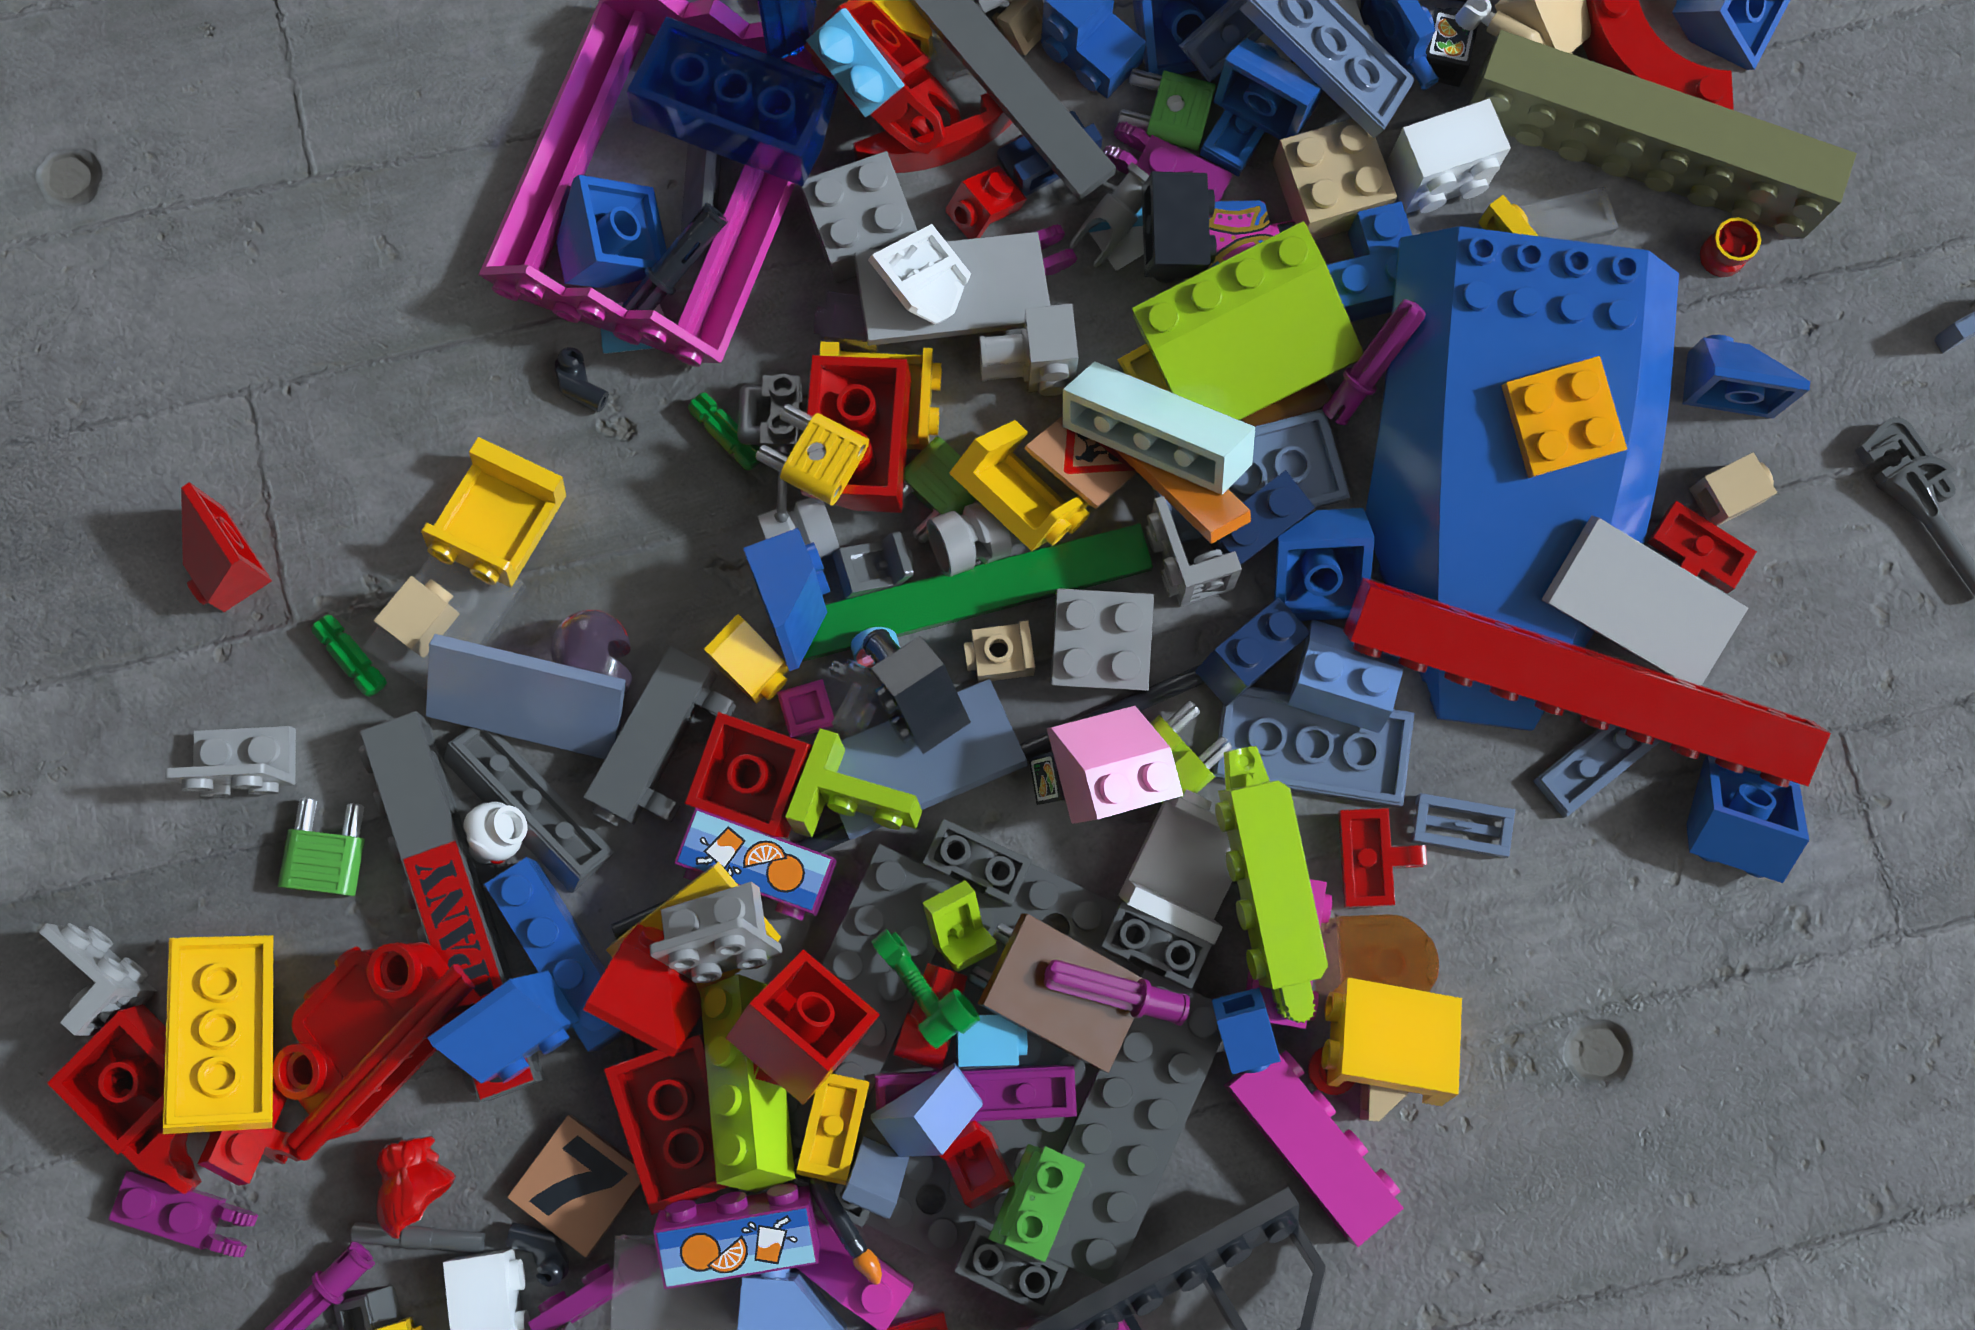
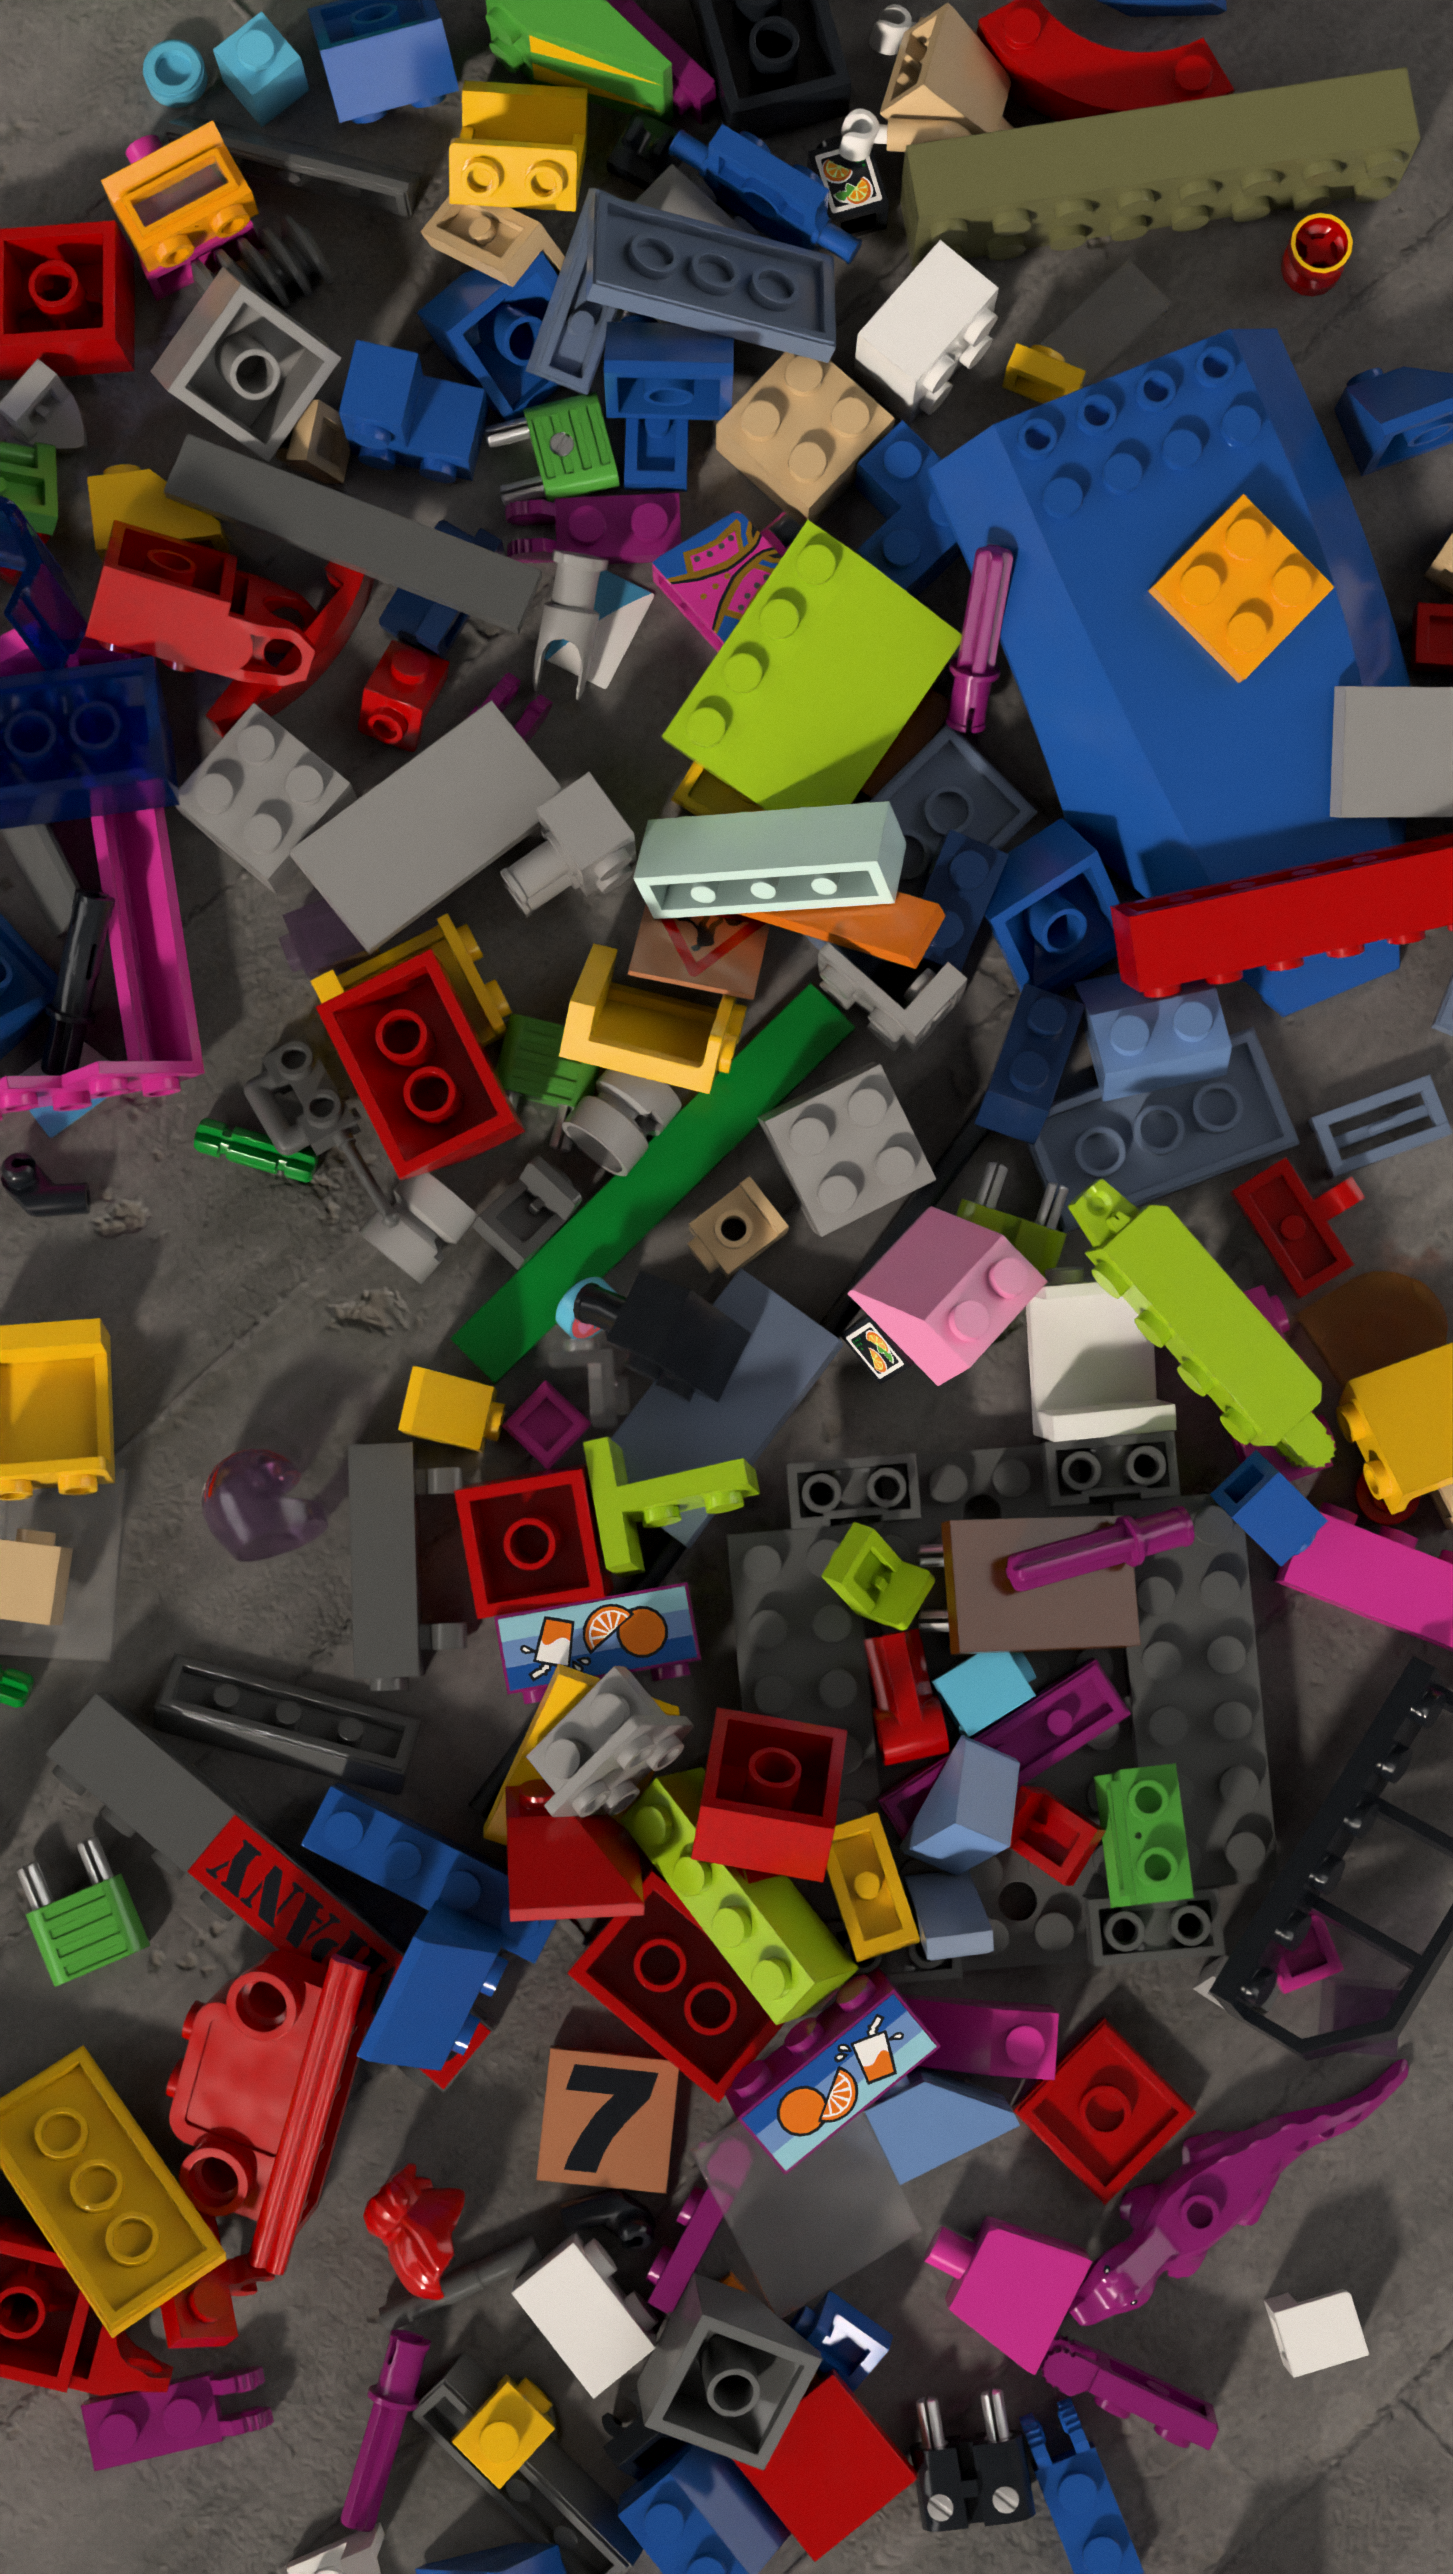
camera: 30 degrees left, 5 degrees up
sand blue tile [426,634,626,759] -> none
white animal [463,802,527,864] -> none
blue slope [743,528,830,672] -> none
yellow piece [756,404,869,506] -> none
medium azure tile [806,8,905,117] -> none
black piece [809,1177,882,1285] -> none
white slope [868,224,971,325] -> none
green brick [871,929,980,1049] -> none
black brick [1142,171,1217,283] -> none

